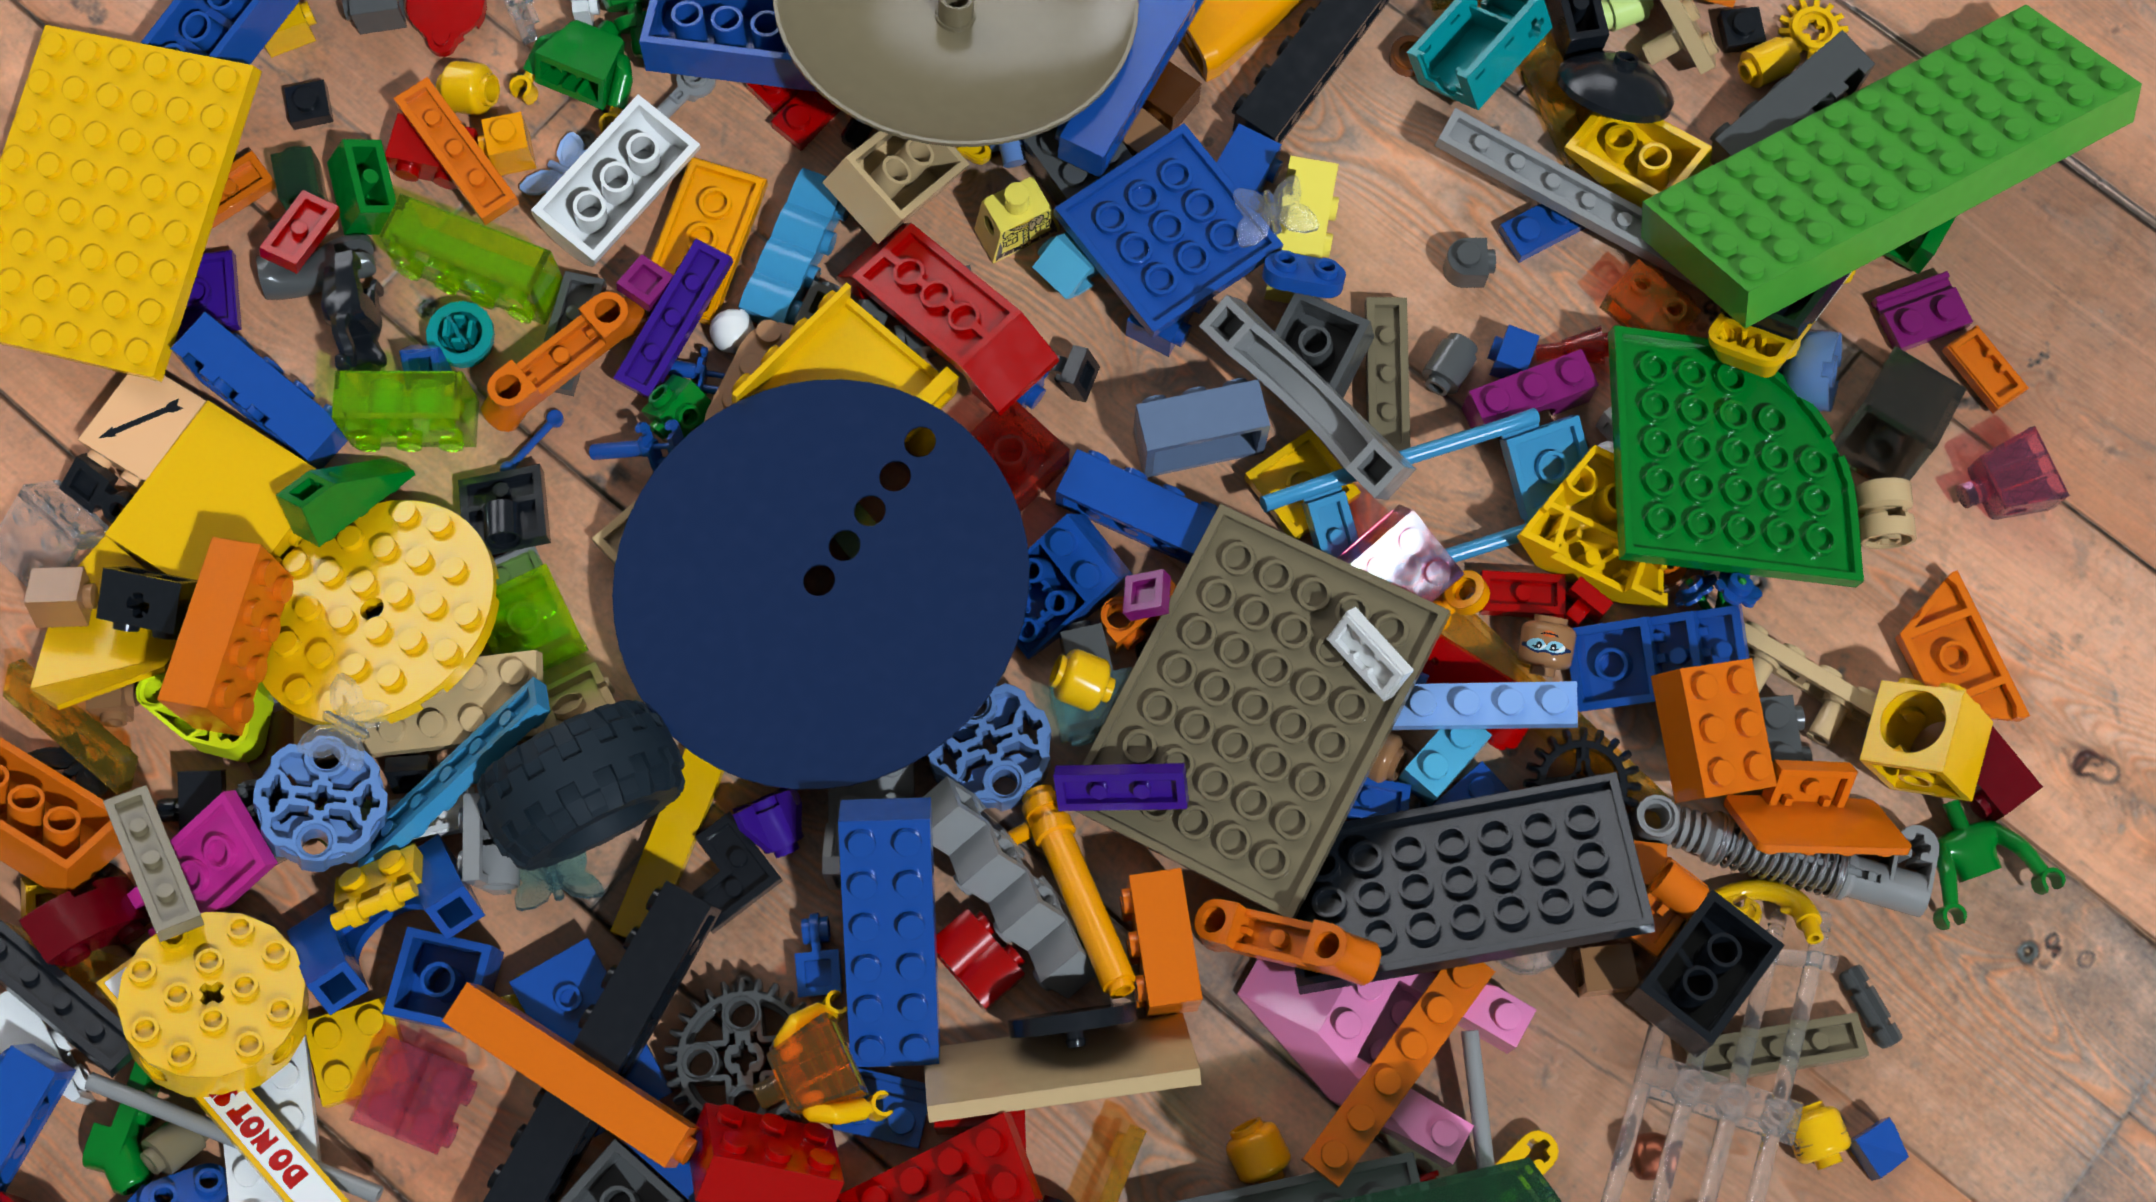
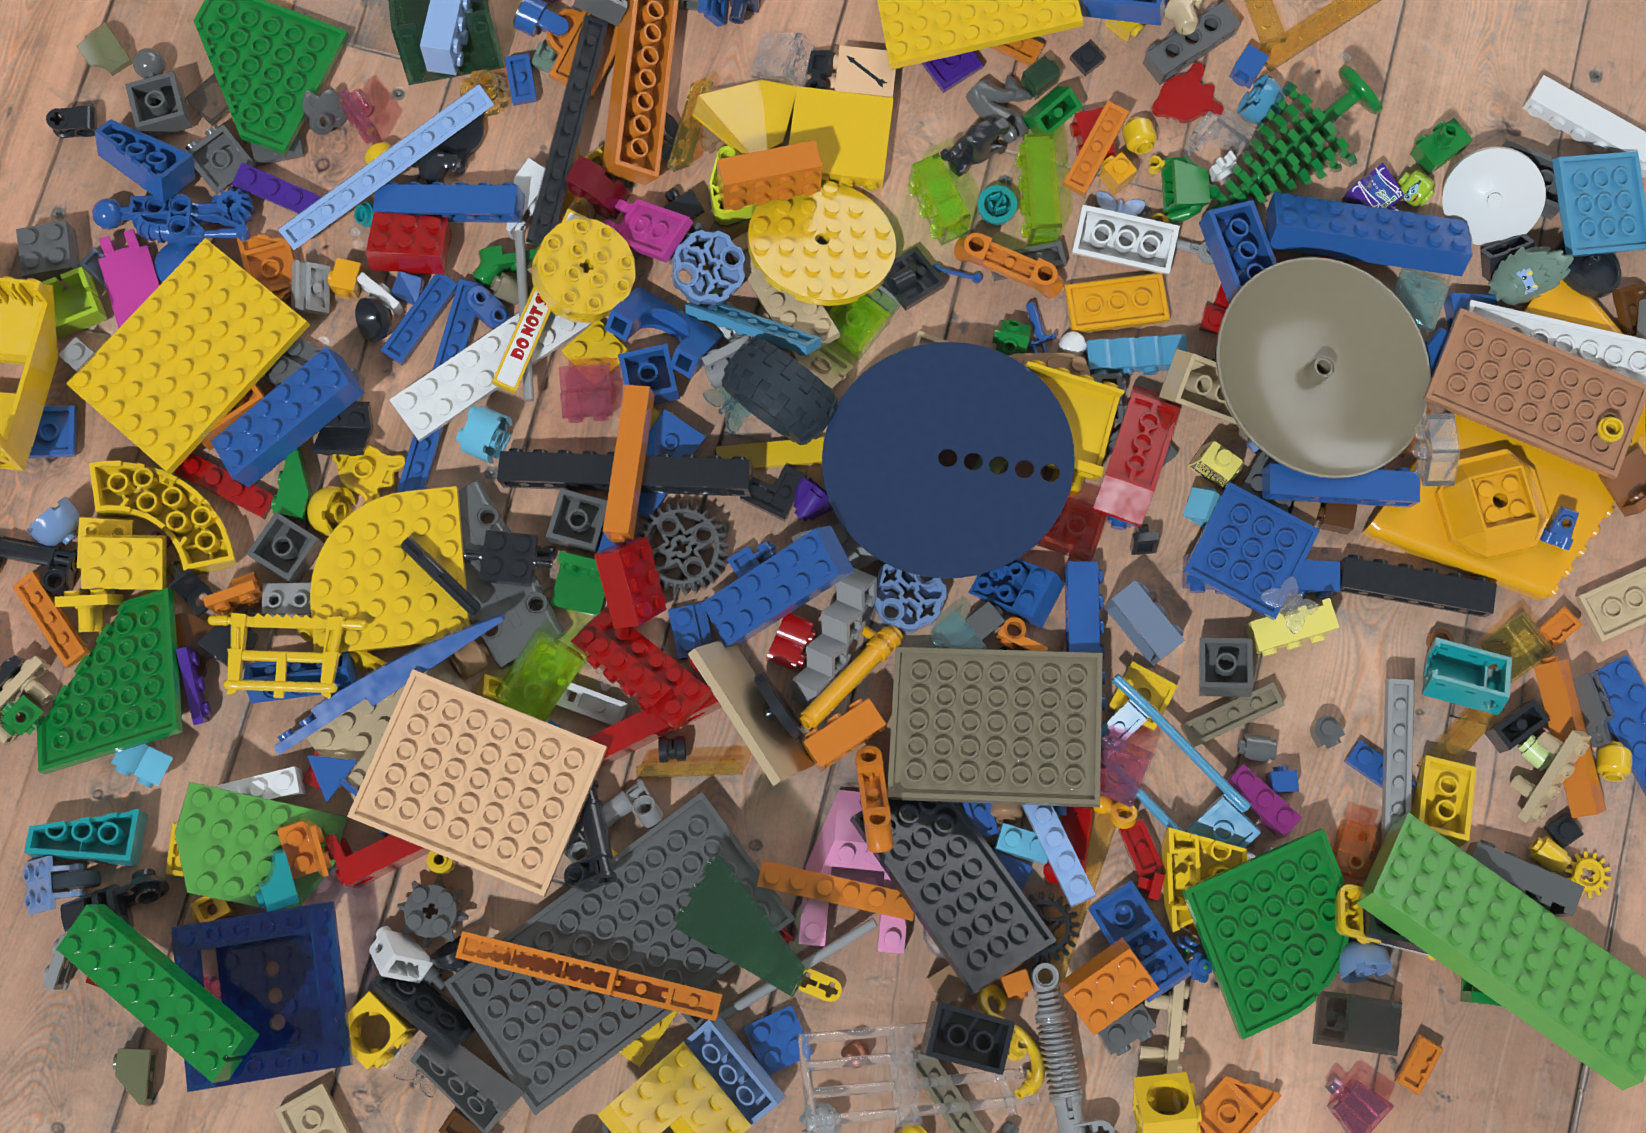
camera: 65 degrees right, 5 degrees up
medium nougat brick [24,567,99,628] -> none
black brick [96,566,198,640] -> none
dark tan plate [103,785,204,942] -> none
blue wedge [170,312,351,469] -> none
plate [259,190,340,274] -> none
green slope [276,457,415,547] -> none
clear piece [297,673,391,771] -> none
yellow plate [330,843,423,931] -> none
black plate [384,753,434,794] -> none
blue slope [399,344,456,391] -> none
blue piece [589,419,684,471] -> none
dark purple plate [614,239,734,399] -> none
magenta plate [616,254,674,312] -> none
clear orange torso [753,990,893,1125] -> none
yellow head [1048,649,1116,711] -> none
dark purple plate [1053,763,1189,811] -> none
magenta plate [1123,569,1171,621] -> none
light grey arch [1199,295,1416,500] -> none
light orange head [1226,1117,1291,1184] -> none
blue plate [1262,250,1346,298] -> none
white plate [1326,607,1414,702] -> none
medium nougat head [1517,614,1577,678] -> none
clear red cone [1535,325,1609,365] -> none
black dish [1557,50,1674,123] -> none
orange plate [1628,859,1709,956] -> none
orange bracket [1723,760,1912,857] -> none
tan wheel [1855,477,1917,549] -> none
magenta plate [1871,271,1973,354] -> none

